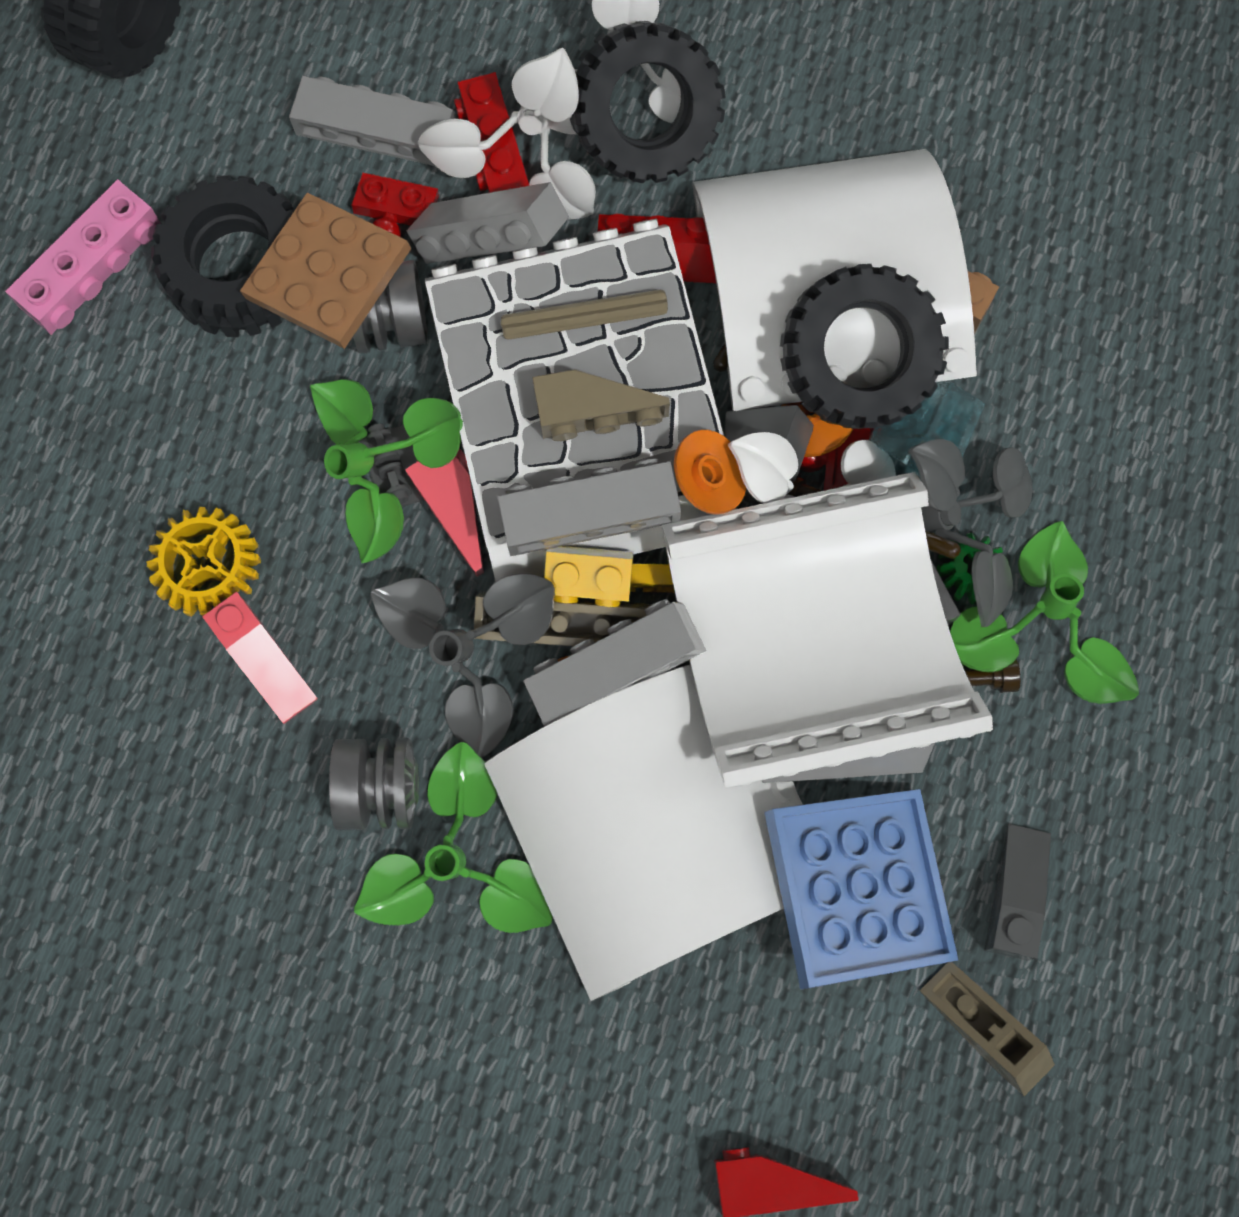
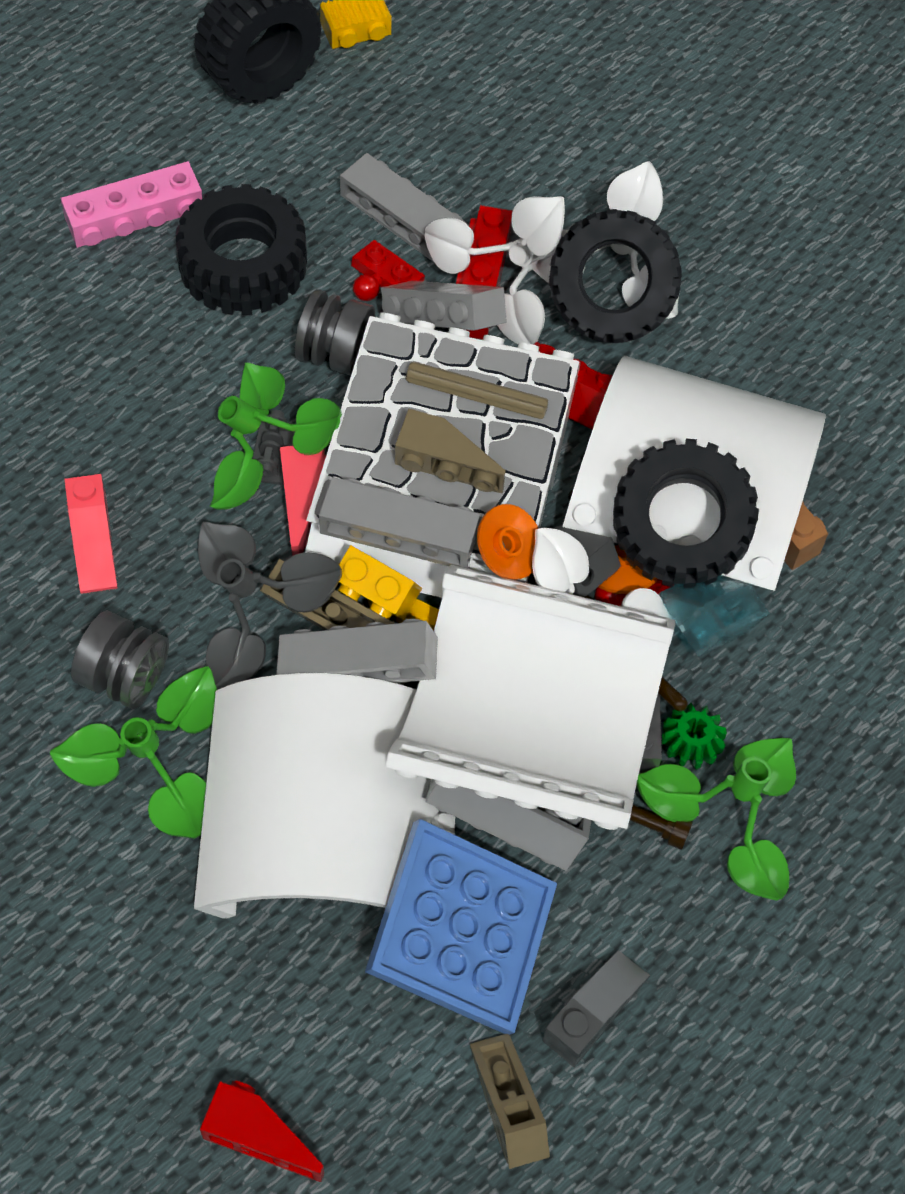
camera: 20 degrees right, 15 degrees down
yellow gear [146,506,261,617] -> none
medium nougat plate [240,193,411,349] -> none
dark grey plant [908,439,1033,627] -> none

